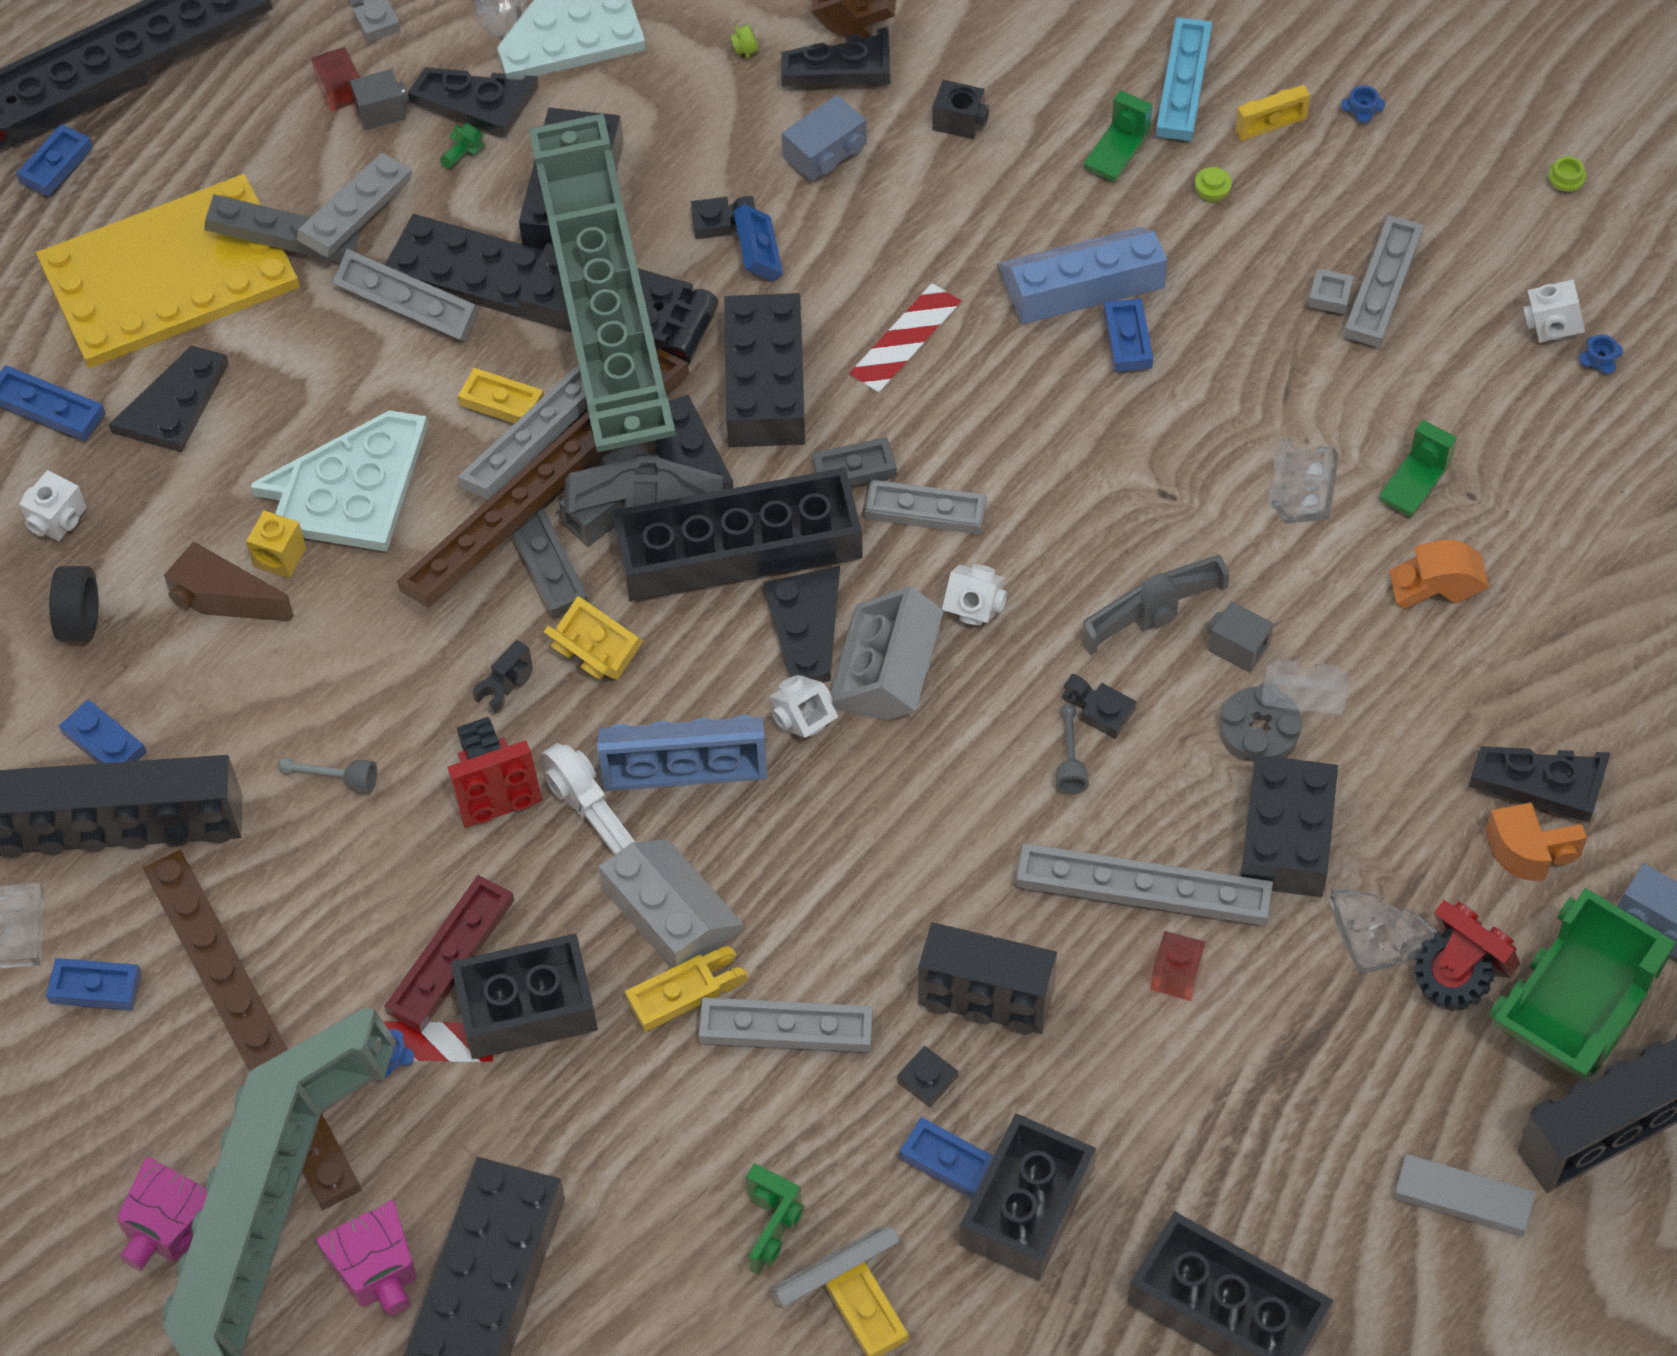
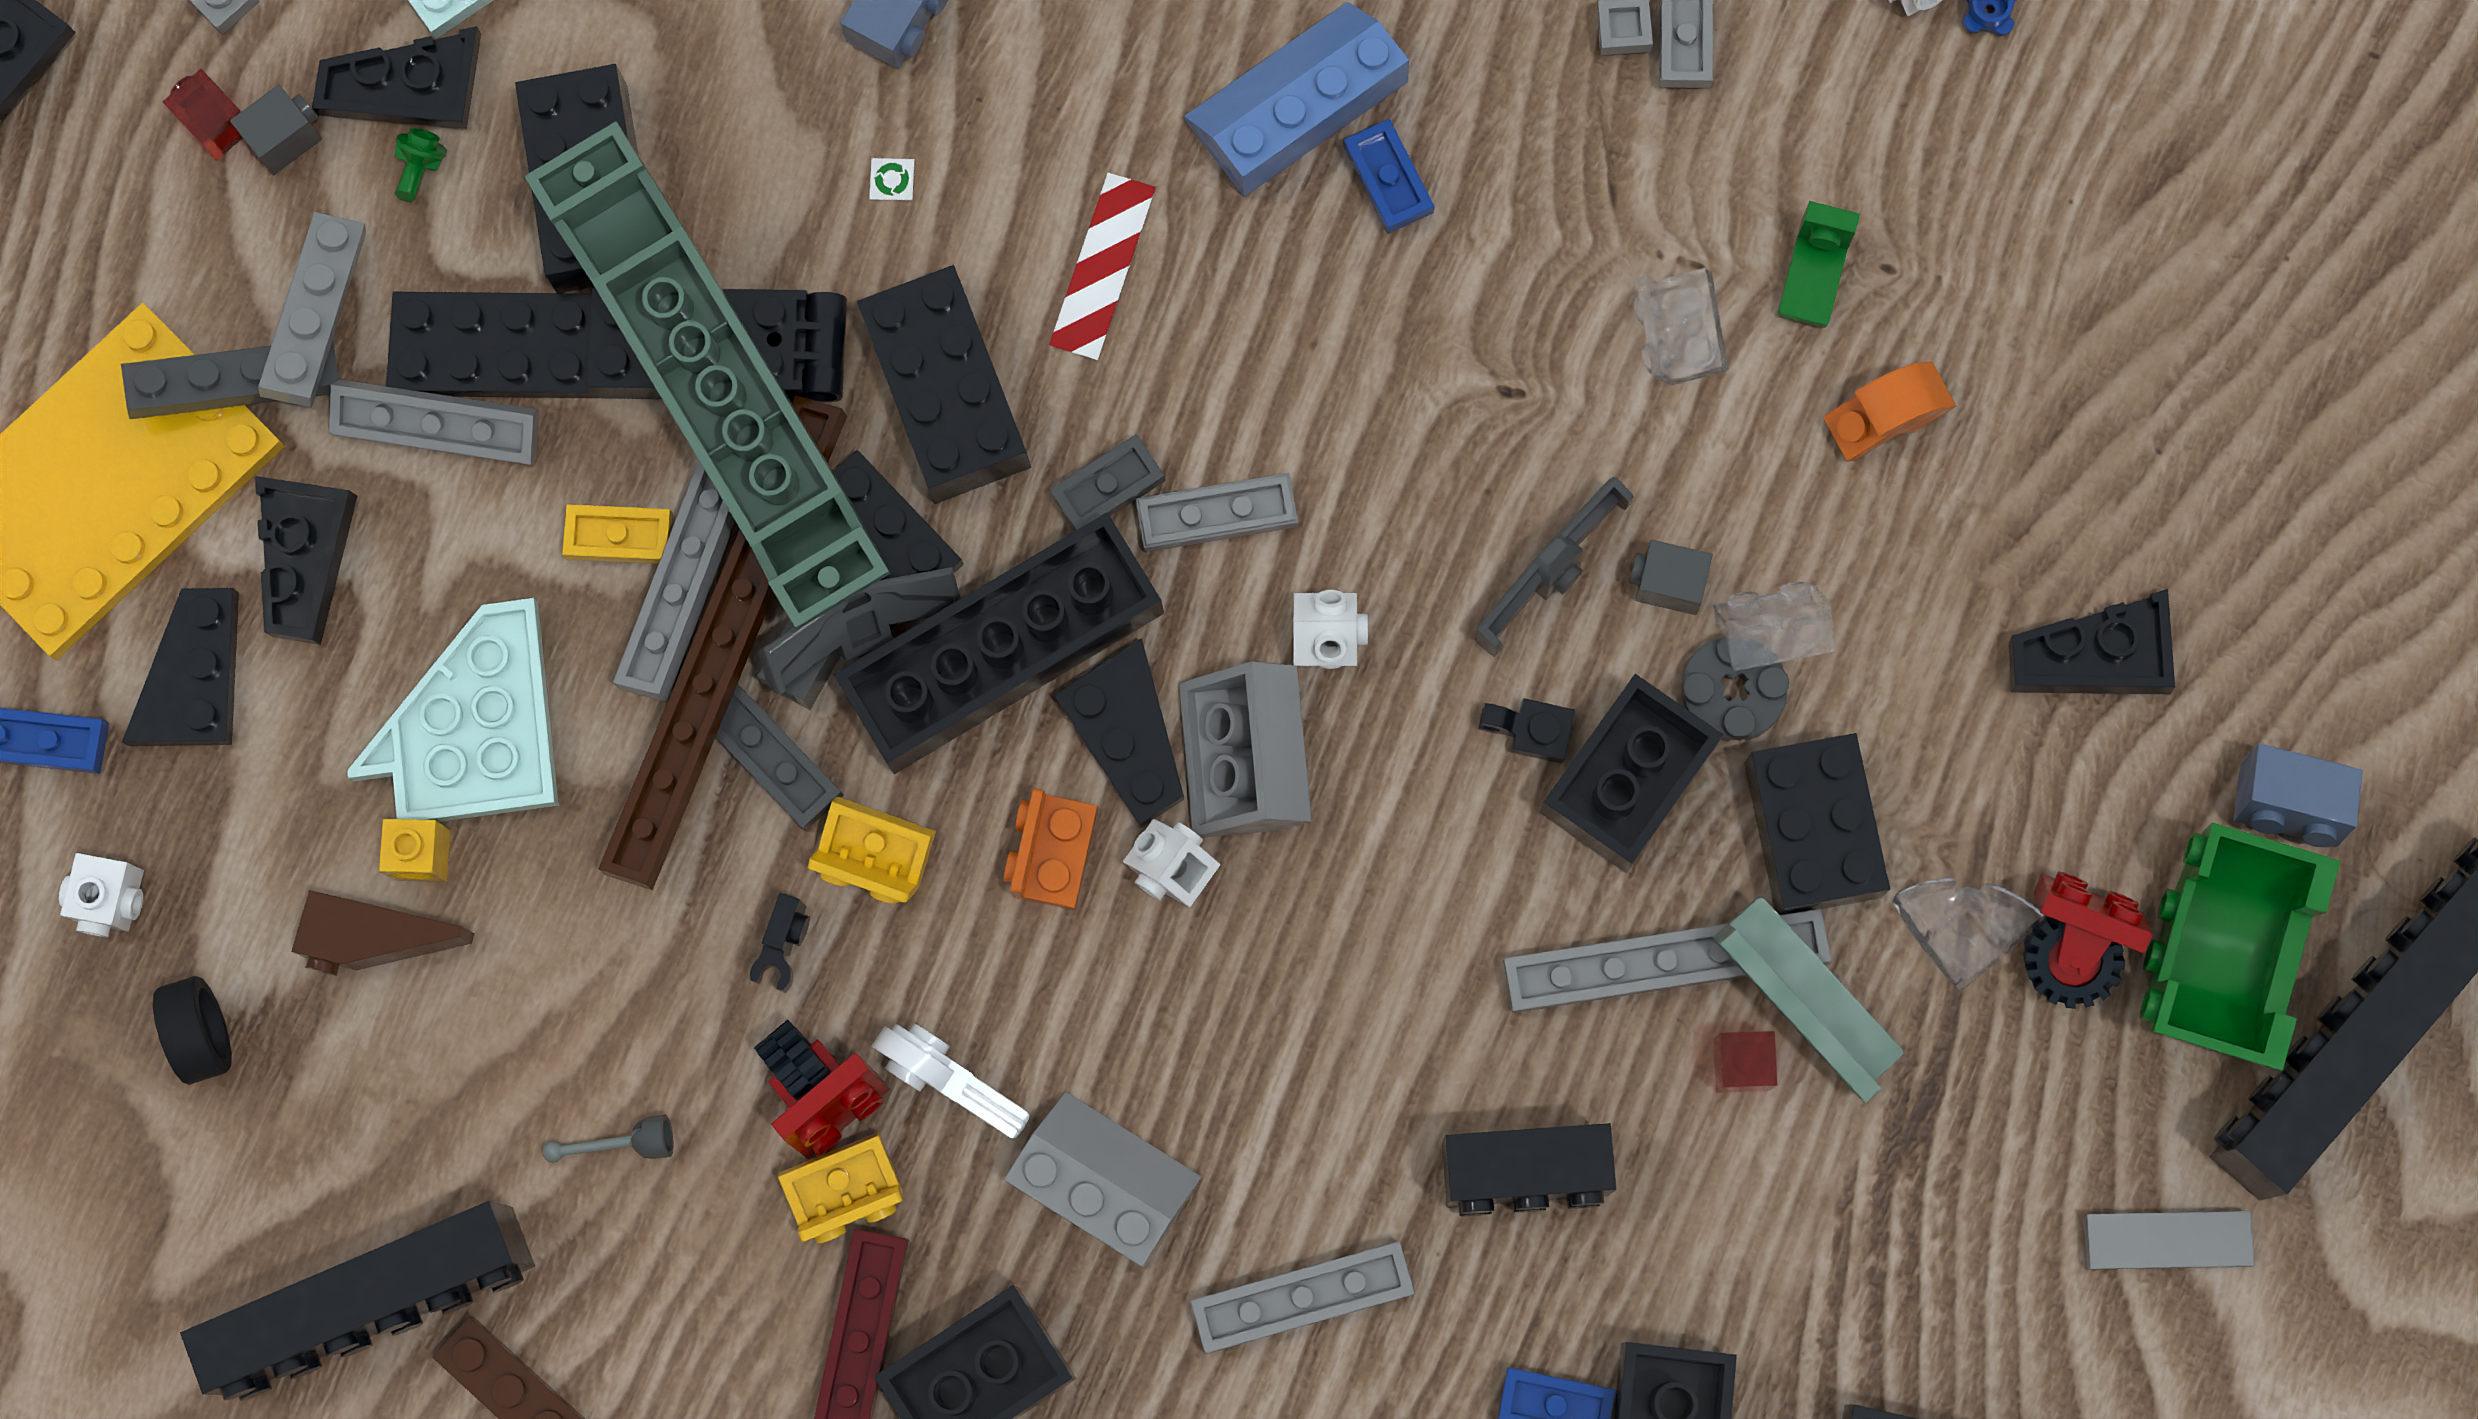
camera: 15 degrees left, 20 degrees up
blue plate [59,699,147,763] -> none
medium blue slope [597,715,768,791] -> none
yellow hinge [624,945,749,1032] -> none
black plate [691,196,755,239] -> none
blue plate [734,203,783,282] -> none
black plate [897,1045,958,1108] -> none
dark grey hinge [1055,703,1089,794] -> none
orange brick [1485,803,1587,881] -> none
none -> black wing [255,476,358,645]
none -> yellow bracket [778,1132,903,1244]
none -> white sticker [869,158,915,200]
none -> orange bracket [1004,788,1099,911]
none -> black brick [1539,674,1724,873]
none -> sand green panel [1712,896,1903,1103]

